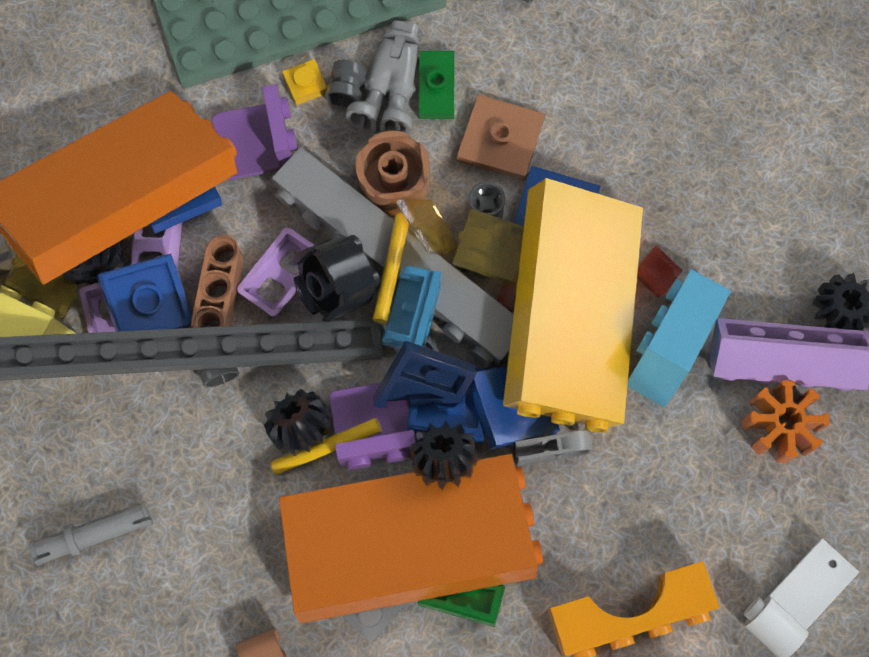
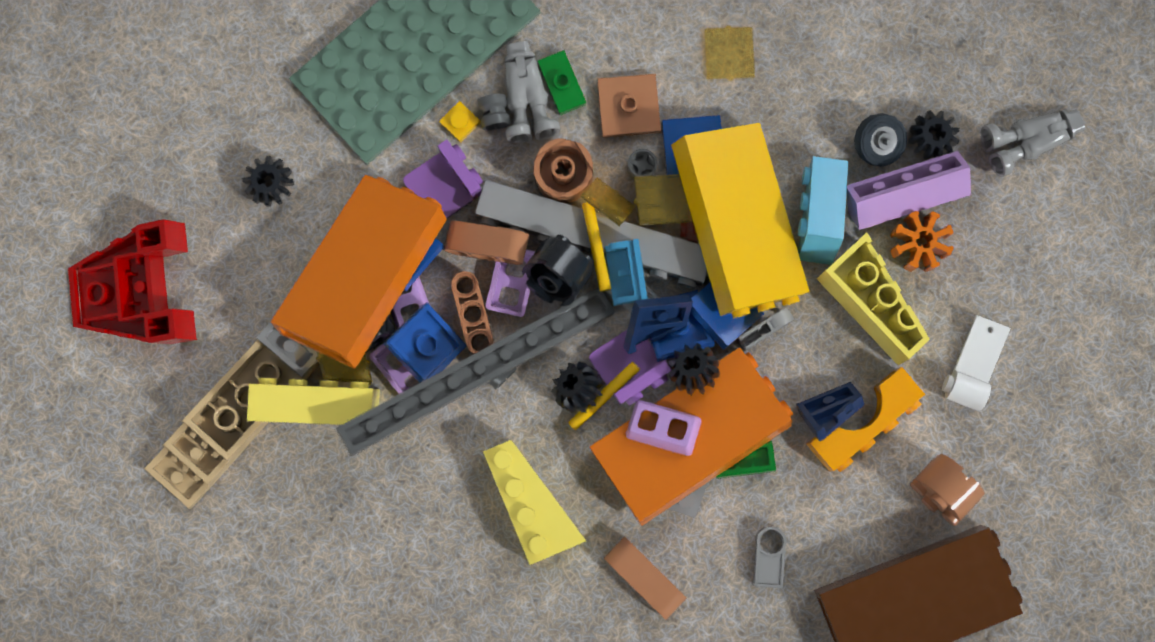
camera: 25 degrees left, 10 degrees up
light grey pin [29,501,153,566] -> none
clear red plate [637,246,683,298] -> none
none -> black gear [242,156,294,207]
none -> nougat beam [443,221,530,265]
none -> light yellow wedge [483,440,586,565]
none -> lavender piece [626,400,702,456]
none -> clear yellow piece [704,25,755,81]
none -> dark blue wing [796,382,865,441]
none -> light yellow wedge [816,232,930,365]
none -> black wheel [854,113,907,167]

